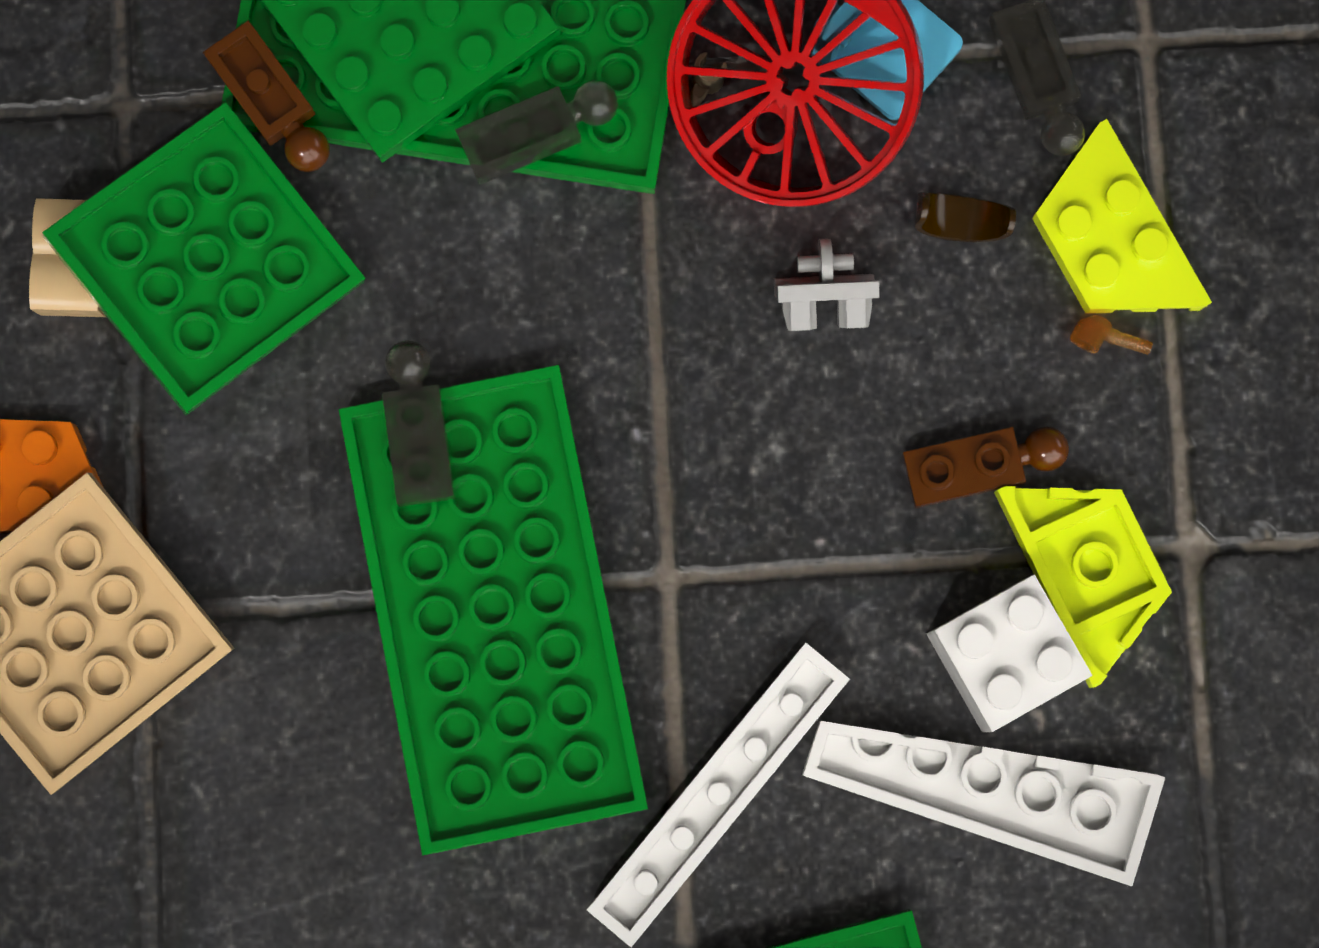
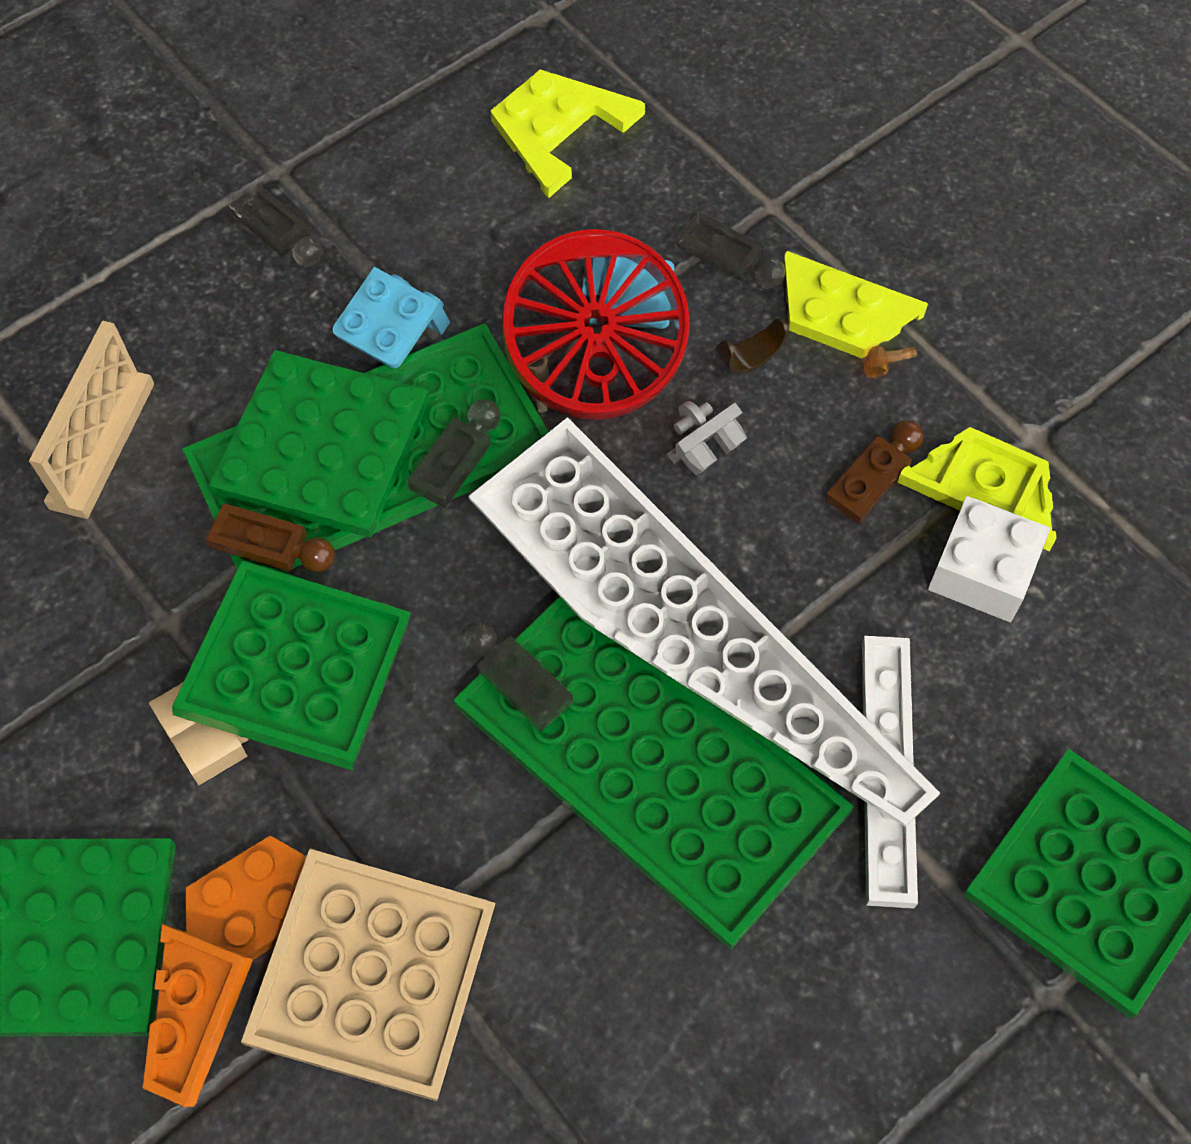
camera: 35 degrees left, 20 degrees down
white wing [802,721,1165,886] -> none
none -> white wedge [468,417,940,827]

